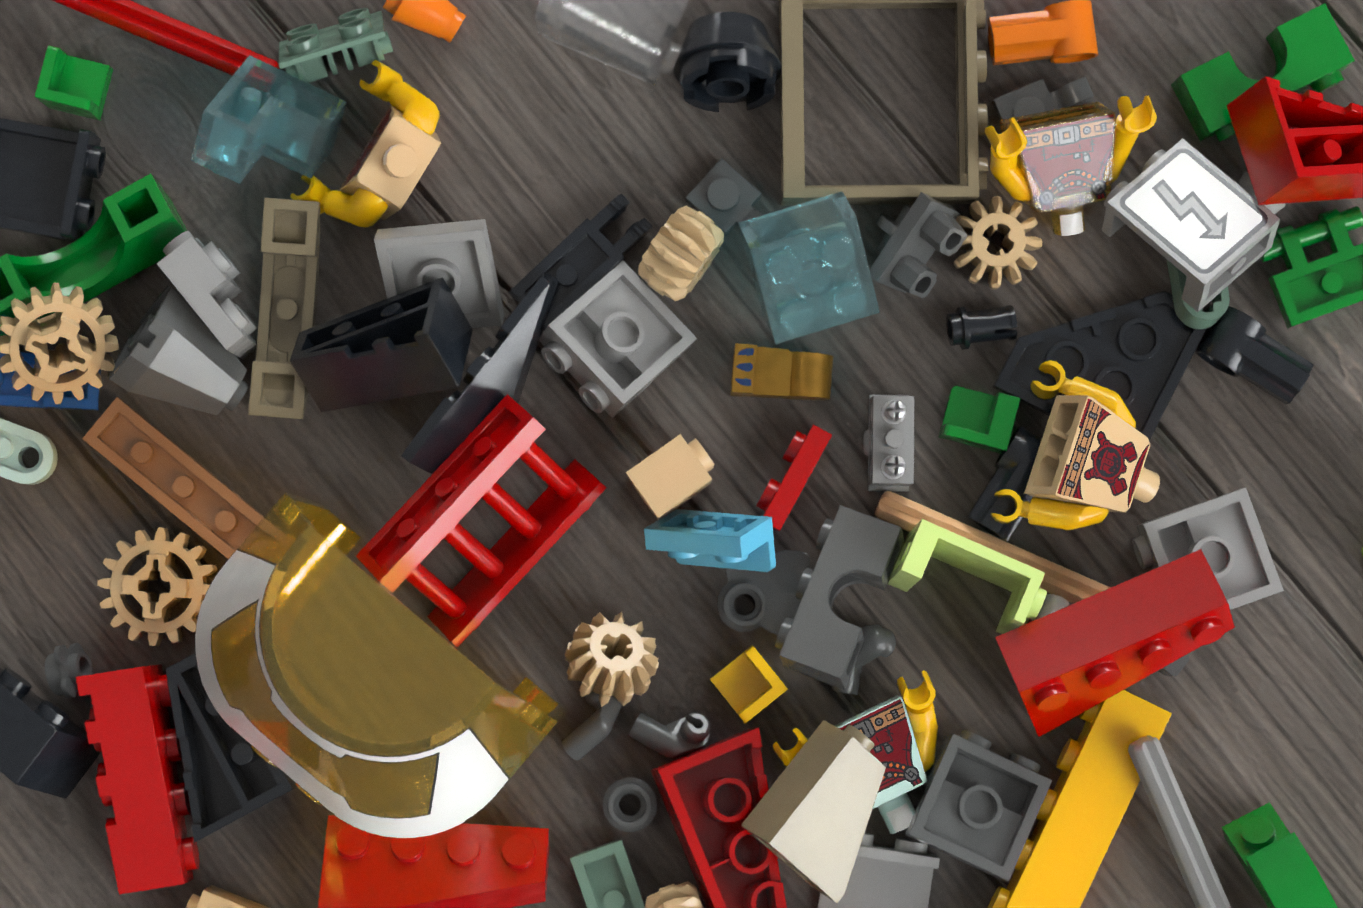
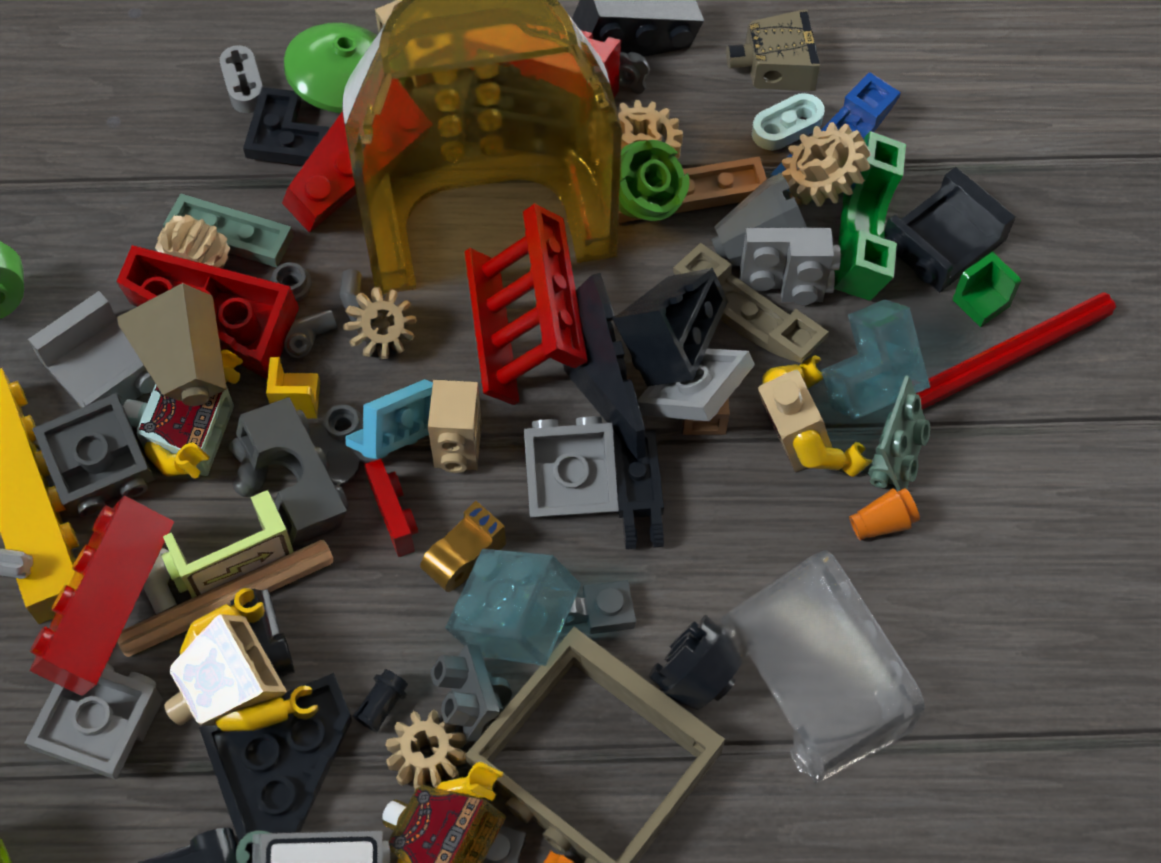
camera: 135 degrees right, 25 degrees down
tan gear [638,205,724,301] -> none
light grey piece [863,394,915,492] -> none
green panel [938,386,1020,454] -> none
none -> bright green cone [608,140,689,221]

